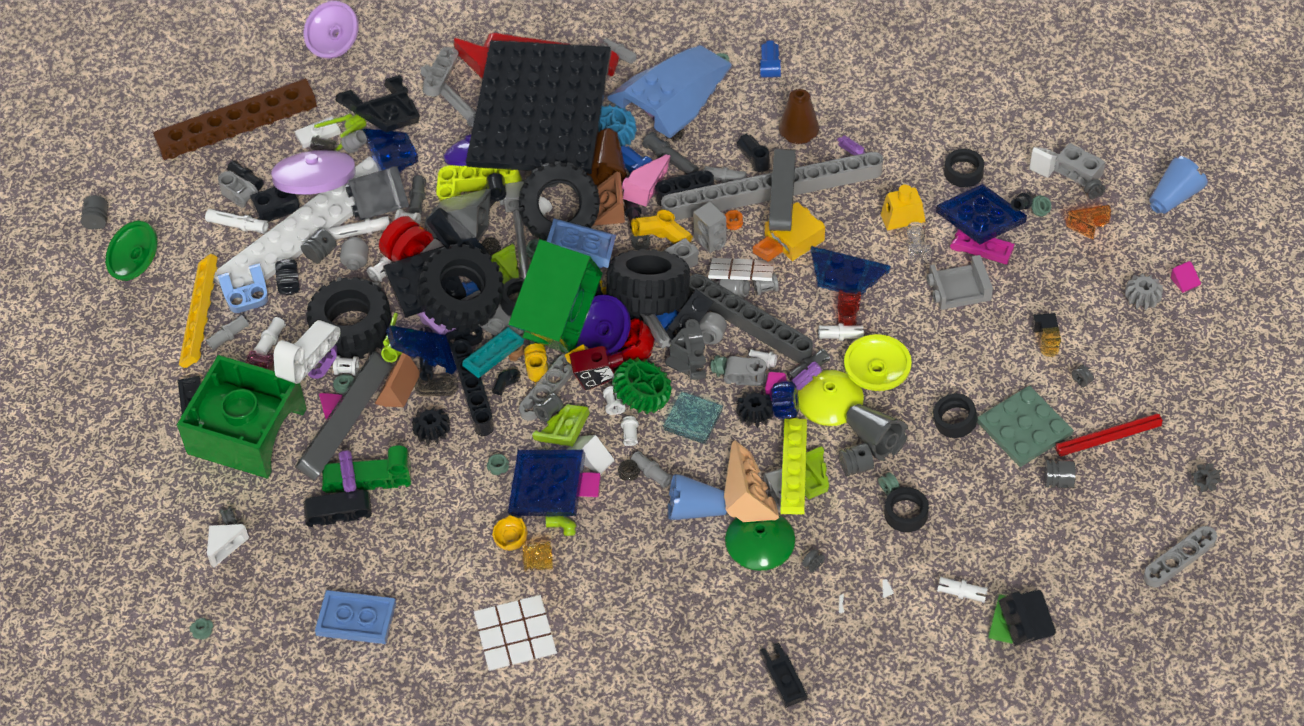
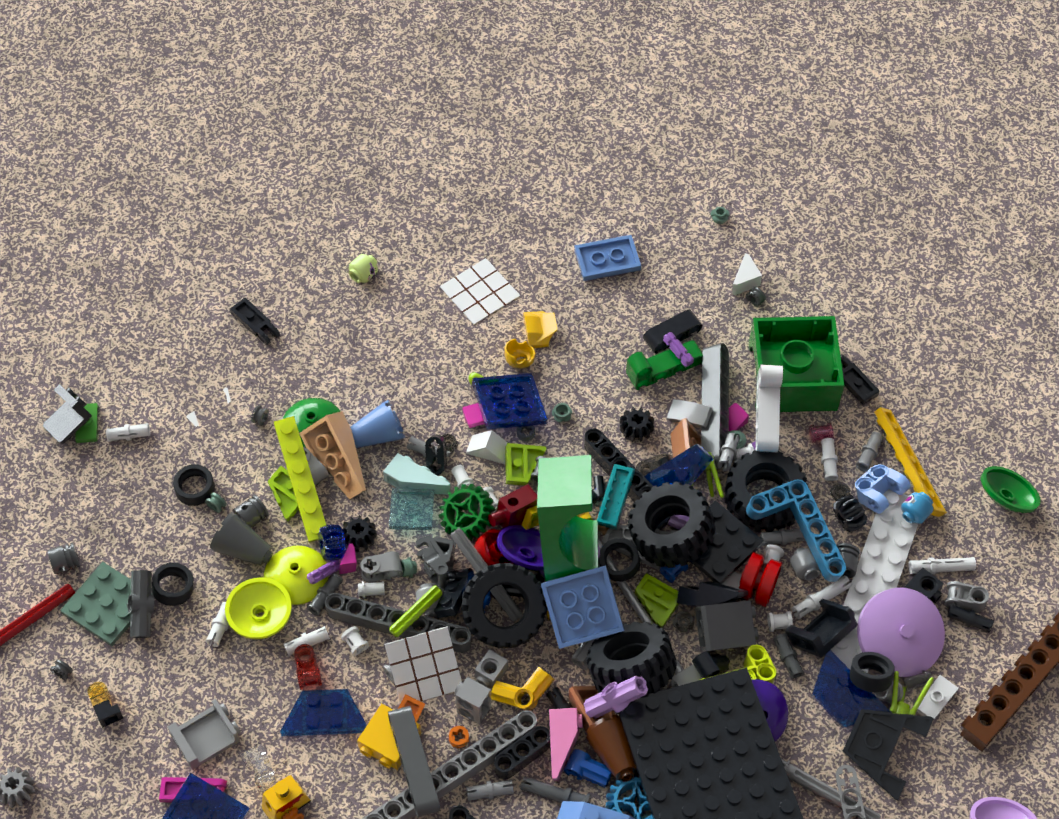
camera: 155 degrees right, 5 degrees up
clear yellow piece [522,541,553,572] -> none
none -> dark grey piece [127,570,155,638]
none -> white pin [206,602,229,647]
none -> white bush [341,626,369,656]
none -> yellowish green head [349,254,378,283]
none -> light aqua slope [383,453,451,495]
none -> lime axle [389,585,442,637]
none -> black beam [425,434,447,475]
none -> yellow slope [523,311,558,348]
none -> lavender piece [584,676,648,718]
none -> light grey slope [667,399,713,428]
none -> light grey pin [717,433,739,471]
none -> dark azure beam [746,479,846,582]
none -> clear smoke plate [830,483,851,501]
none -> black tyre [850,652,895,693]
none -> dark azure head [901,492,933,524]

